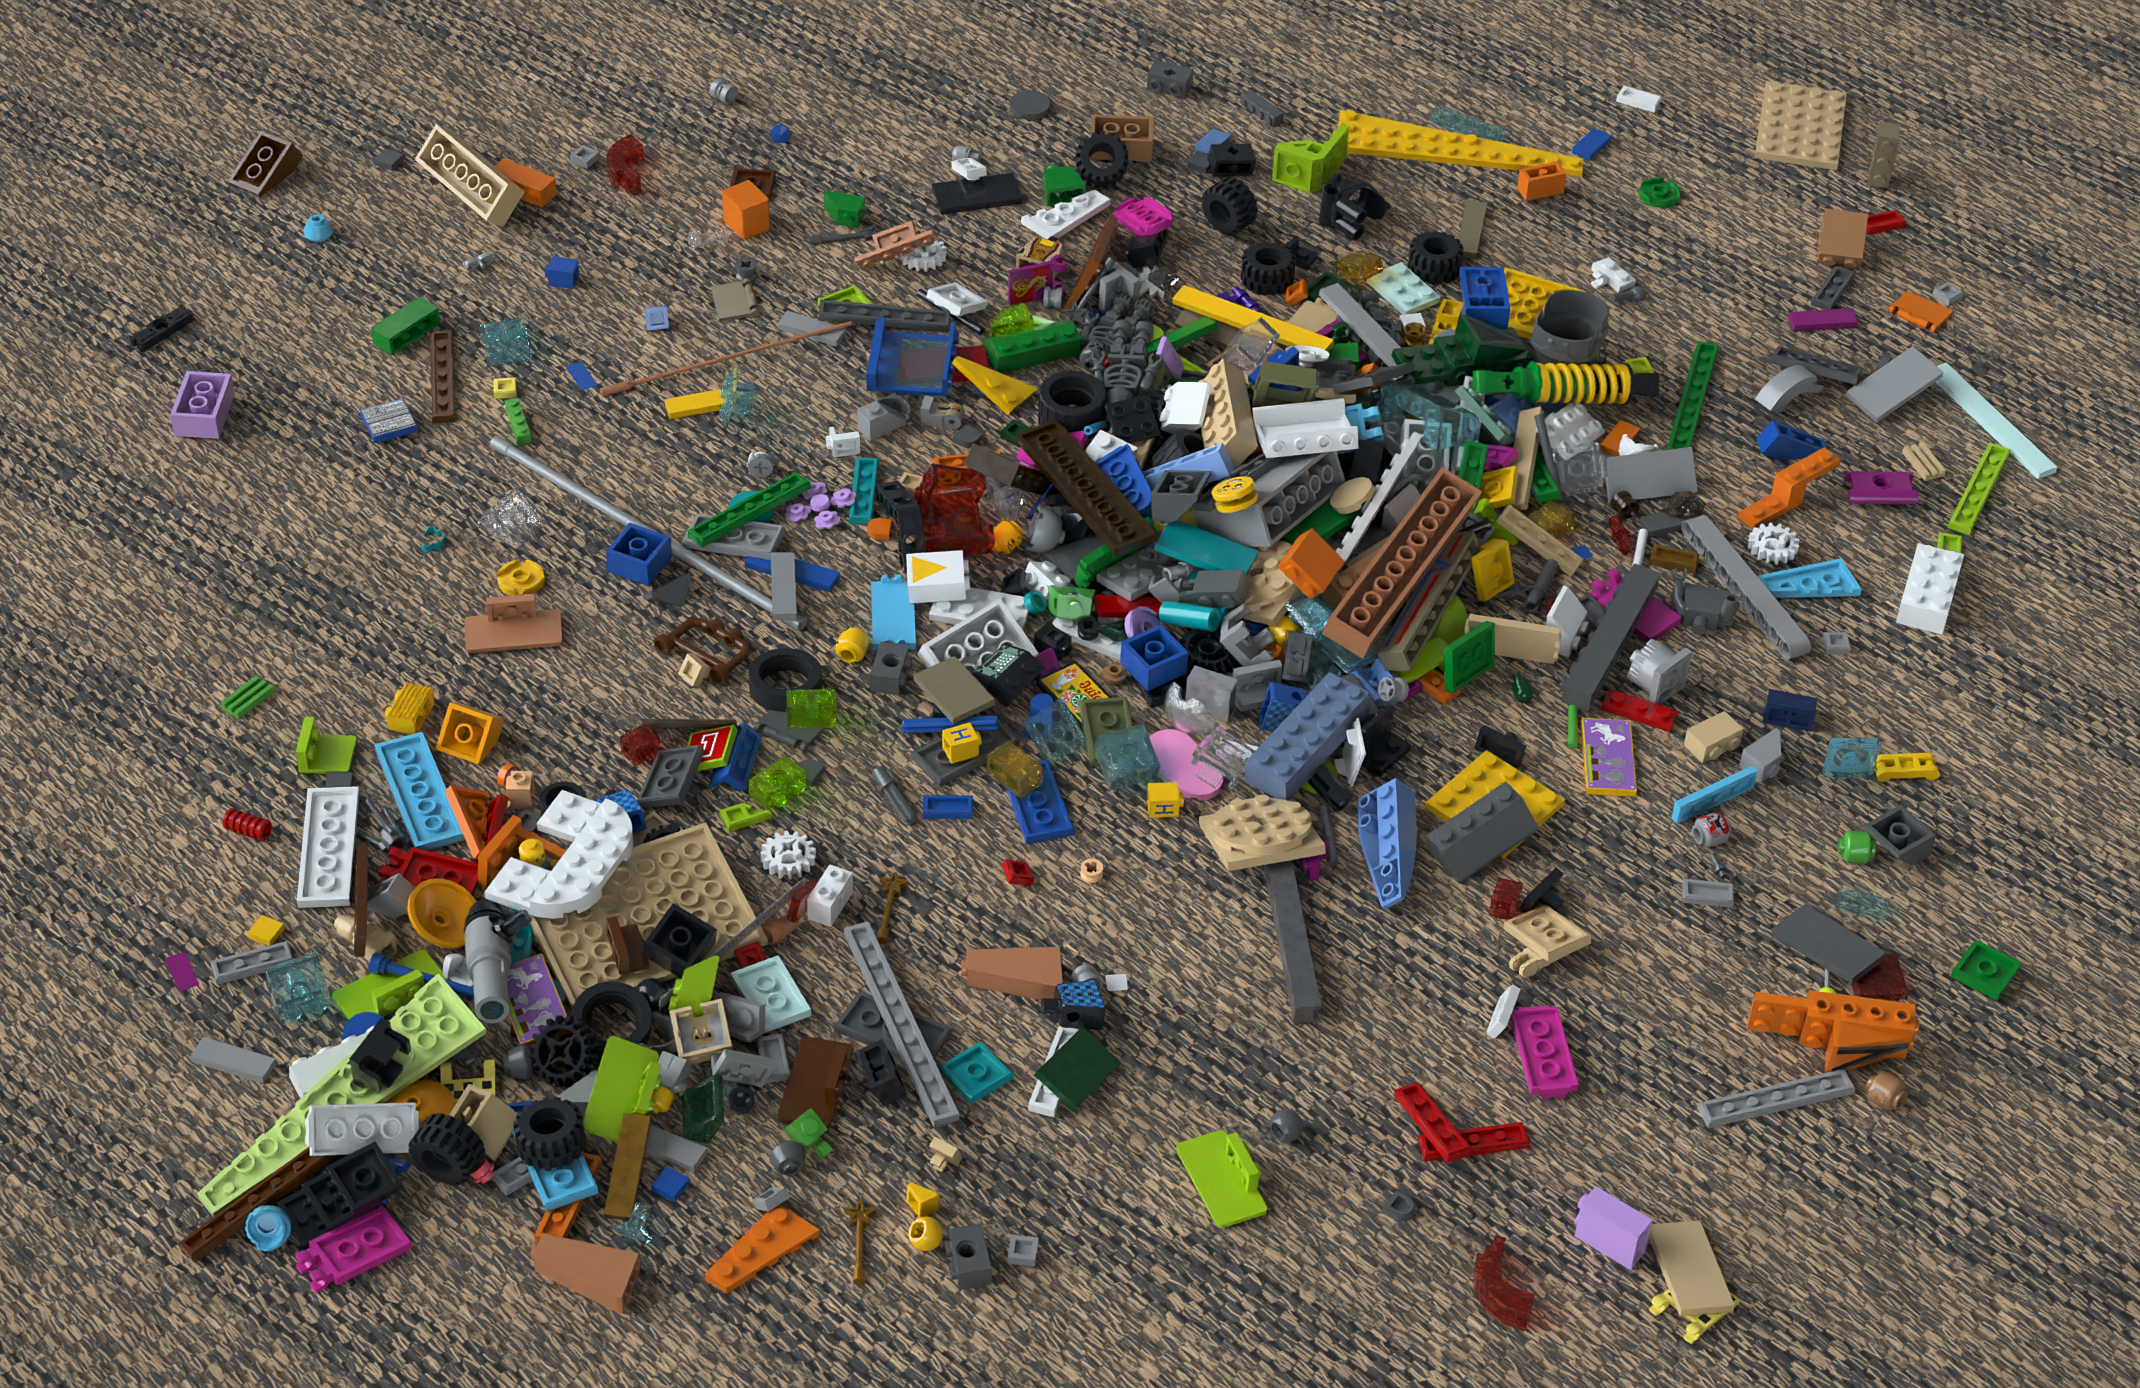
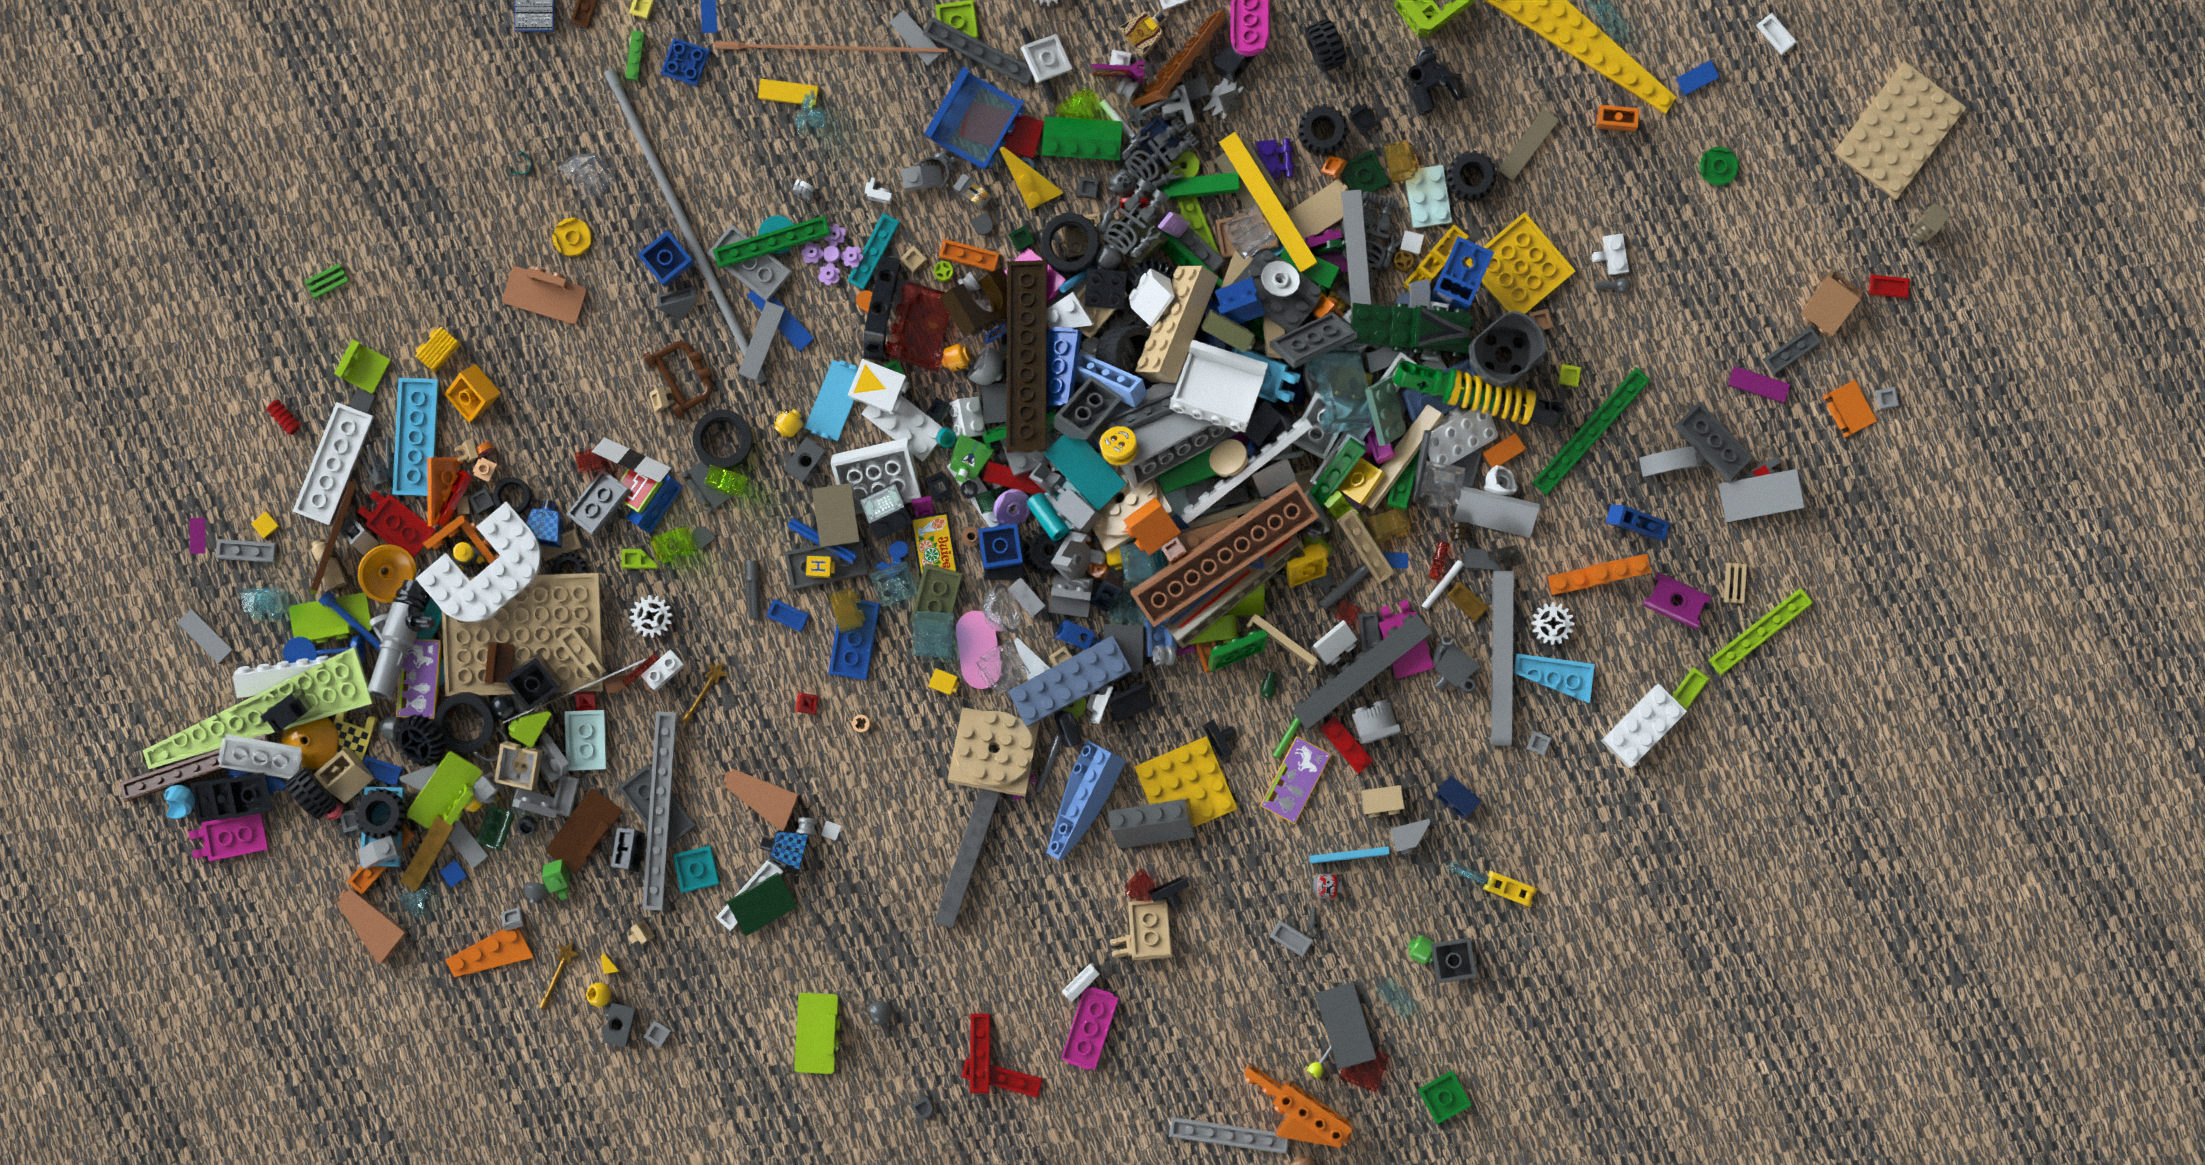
camera: 30 degrees right, 40 degrees up
light aqua tile [1935,363,2057,479] -> none
none -> light grey slope [358,835,402,869]
none -> tan tile [454,439,478,464]
none -> tan hinge [558,626,606,681]
none -> blue tile [660,37,711,87]
none -> tile [1161,537,1188,564]

